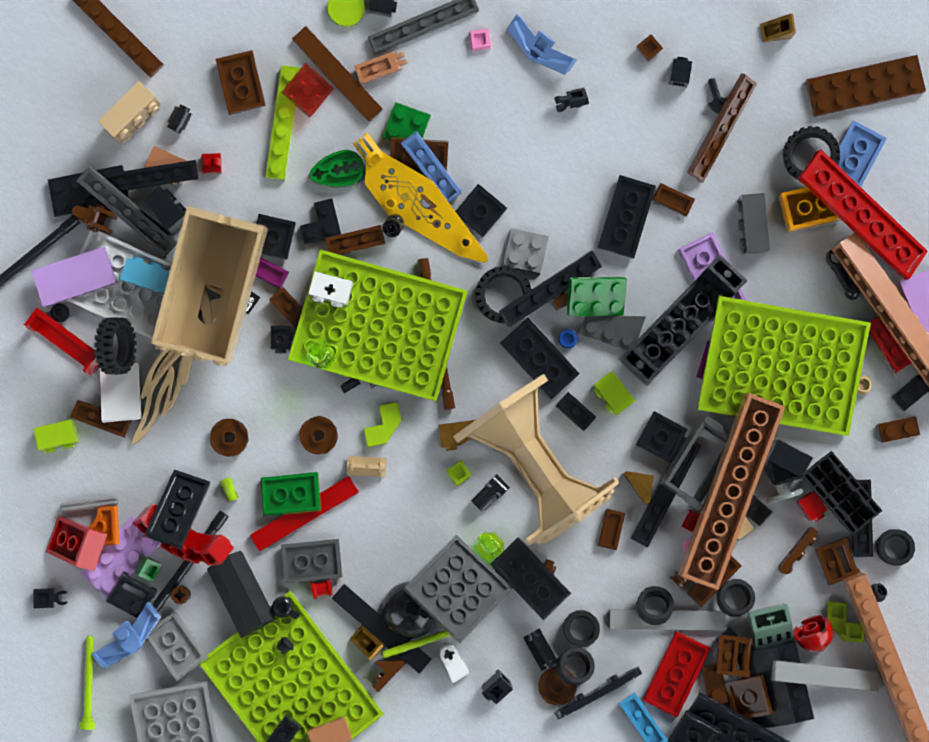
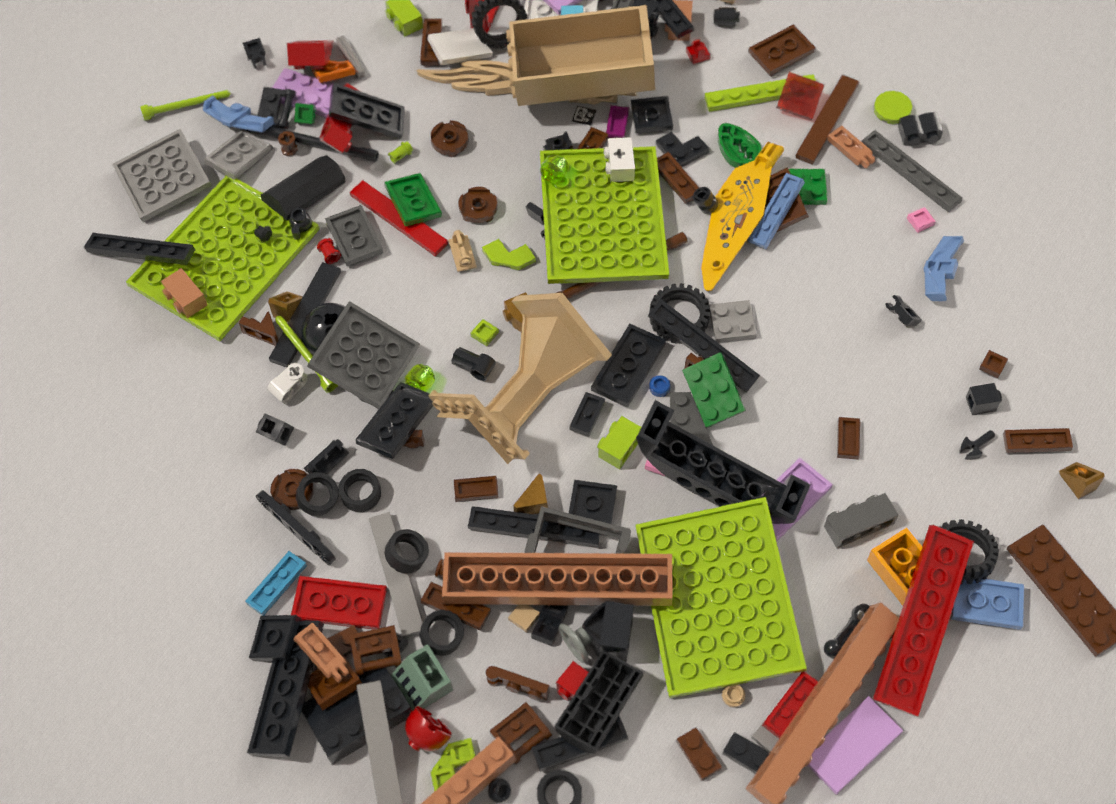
camera: 75 degrees right, 25 degrees down
black plate [455,184,508,238] -> none
black plate [597,175,656,259] -> none
reddish brown tile [687,73,757,183] -> none
none -> nougat hinge [294,622,349,682]
none -> reddish brown plate [1003,428,1073,453]

